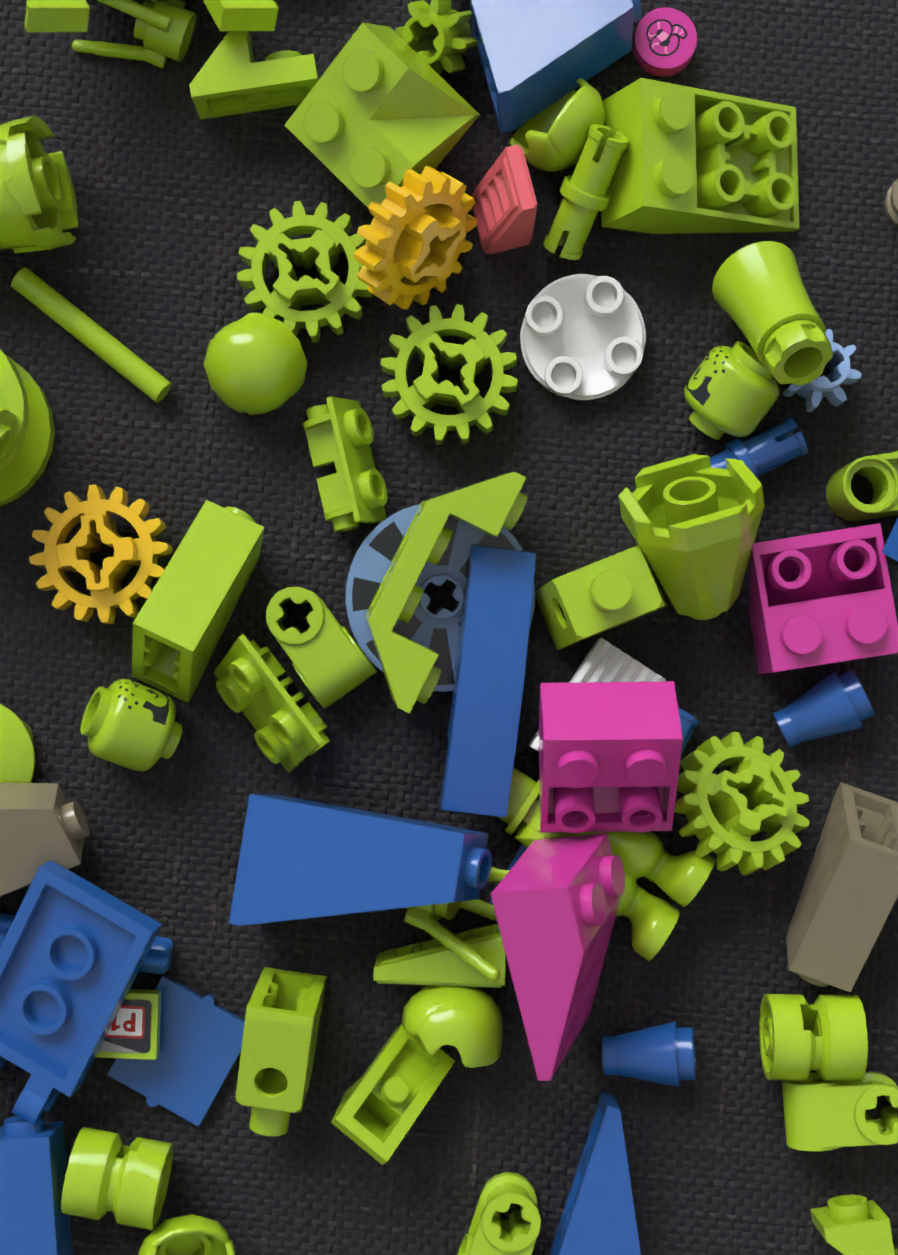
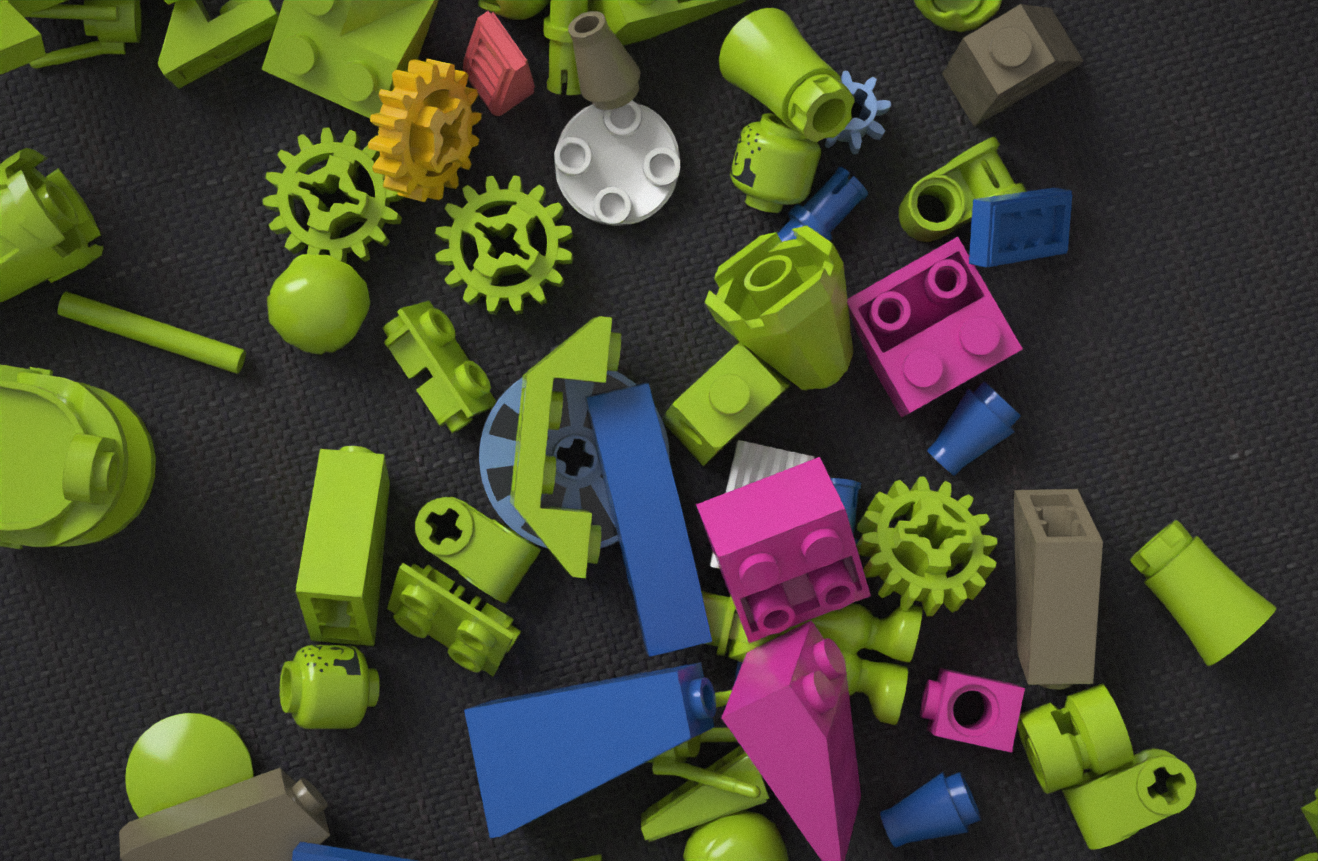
camera: 20 degrees left, 0 degrees up
yellow gear [29,484,173,624] -> none
none -> dark tan cone [568,11,641,110]
none -> dark pink brick [920,668,1025,753]

